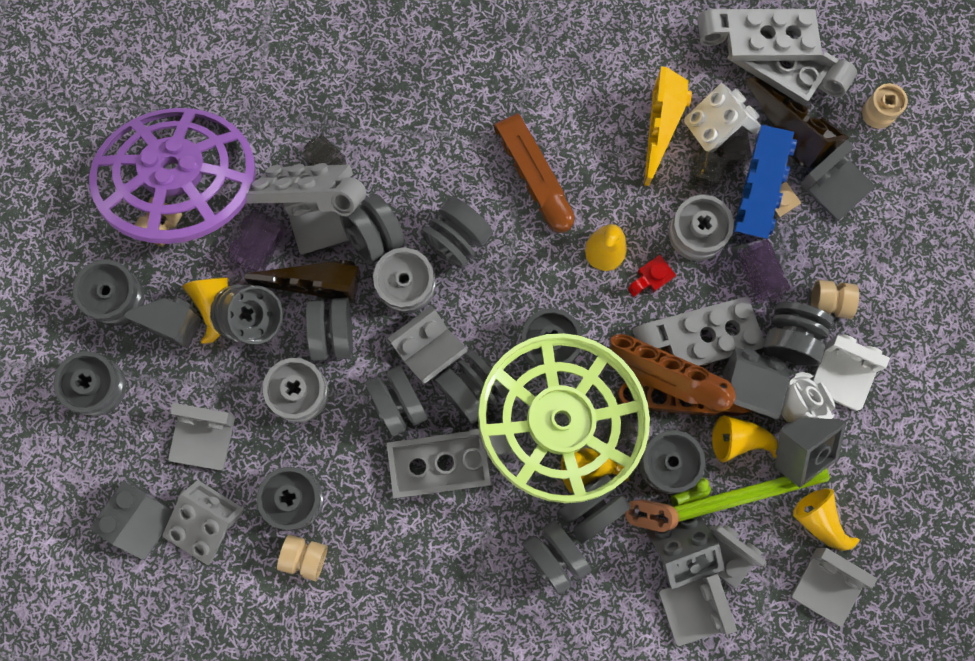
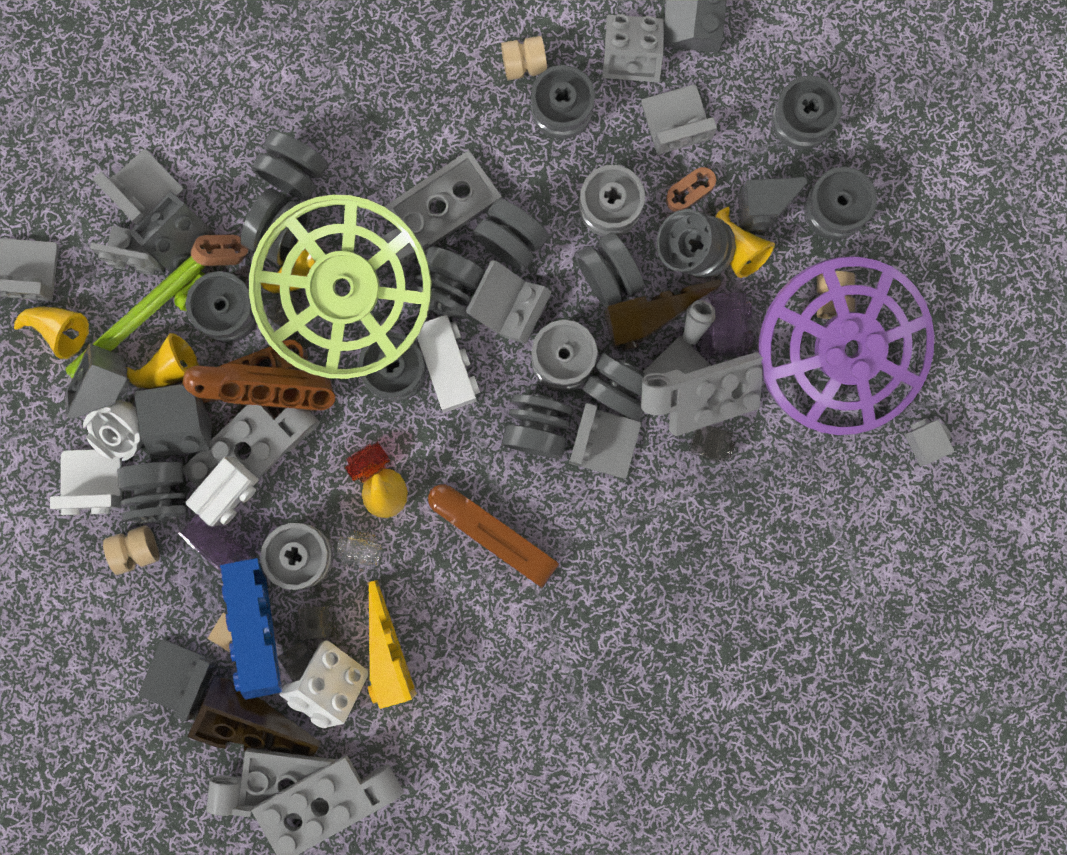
camera: 155 degrees right, 5 degrees up
red plate [628,255,677,297] -> none
tan wheel [862,83,908,129] -> none
none -> white brick [185,456,259,527]
none -> clear head [336,529,382,572]
none -> clear red brick [344,441,391,483]
none -> white brick [417,315,480,413]
none -> light grey bracket [569,403,641,479]
none -> nougat beam [666,167,716,212]
none -> light grey cone [682,300,716,344]
none -> light grey brick [904,418,955,466]

